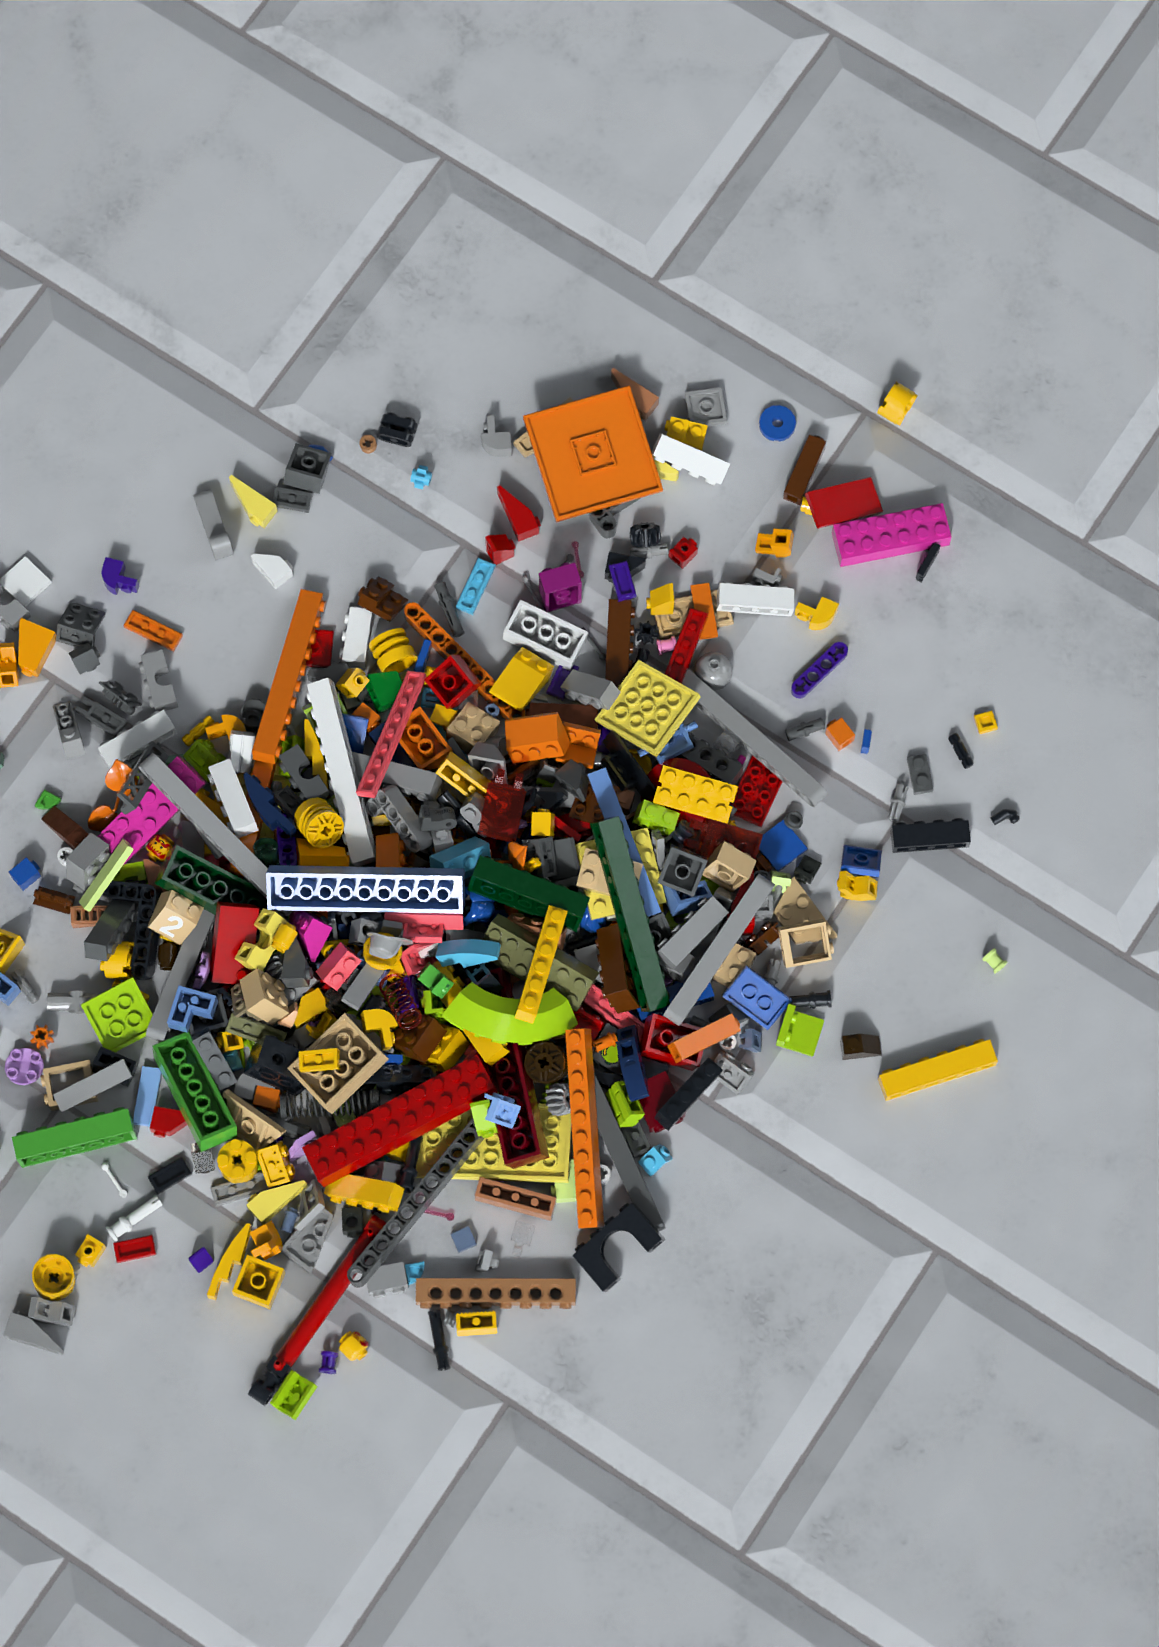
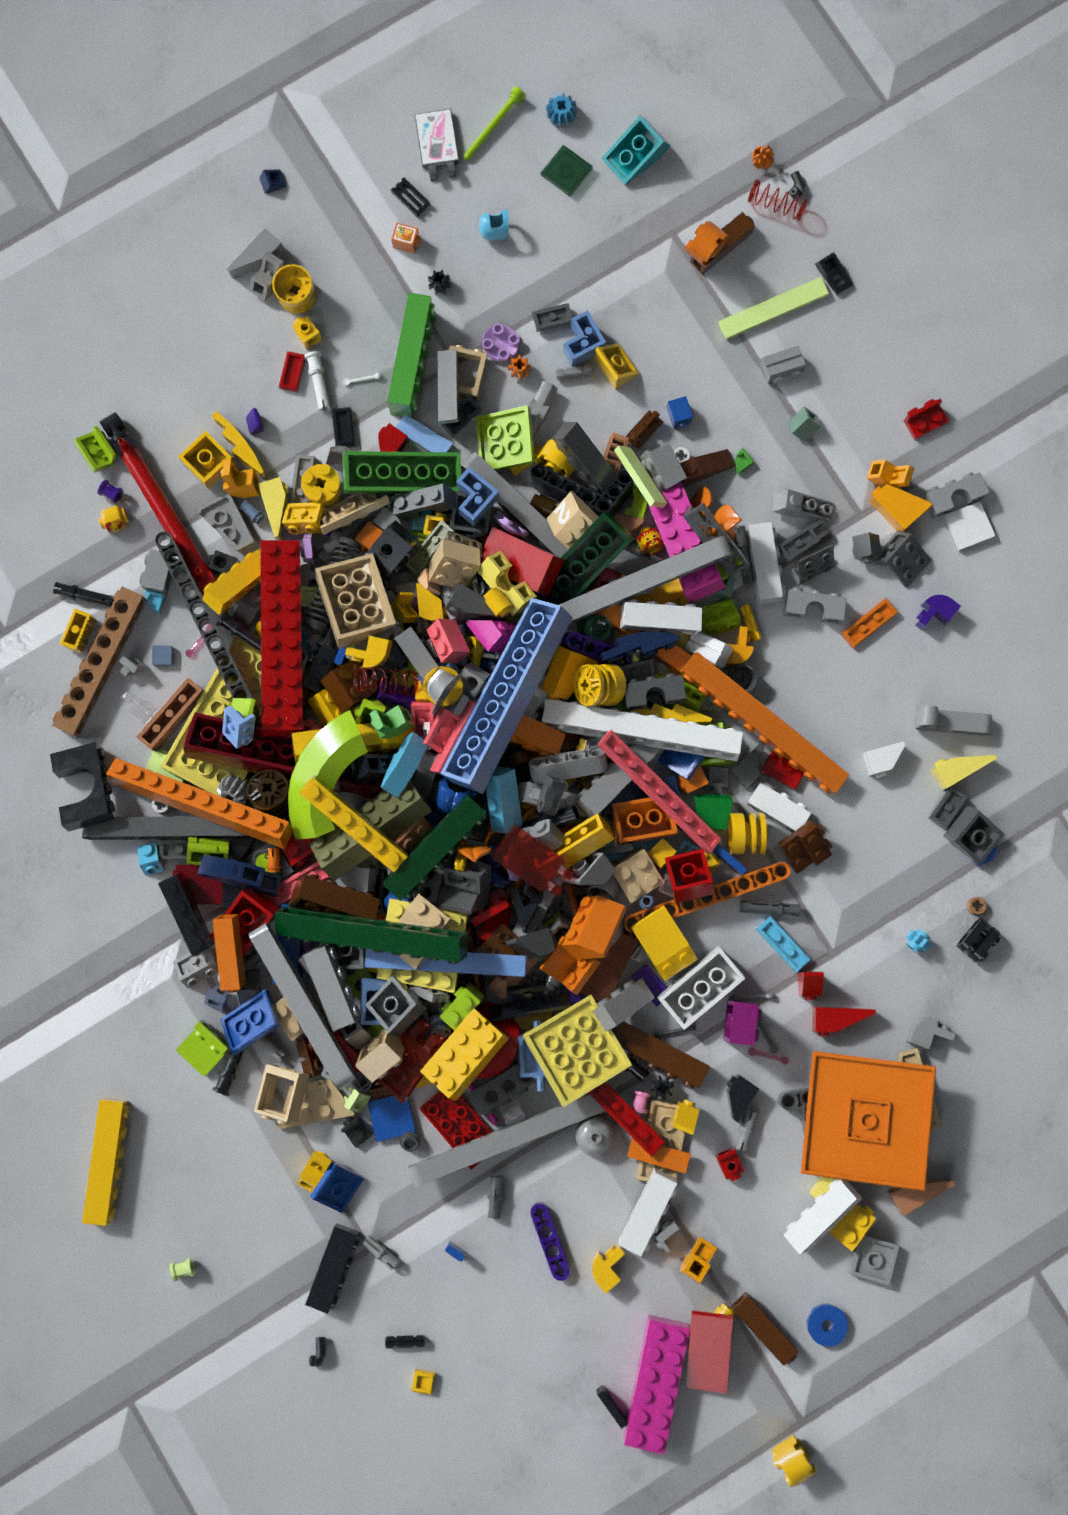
camera: 115 degrees right, 10 degrees up
light grey wing [294,1179,325,1231] -> none
yellow plate [299,1048,340,1073] -> none
yellow brick [335,667,370,698] -> none
dark grey bush [444,1308,458,1328] -> none
yellow brick [531,809,555,837] -> none
dark purple tile [609,561,637,602] -> none
black gear [630,522,661,548] -> none
orange brick [825,717,855,751] -> none
dark brown slope [840,1034,882,1060] -> none
dark grey plate [907,754,933,795] -> none

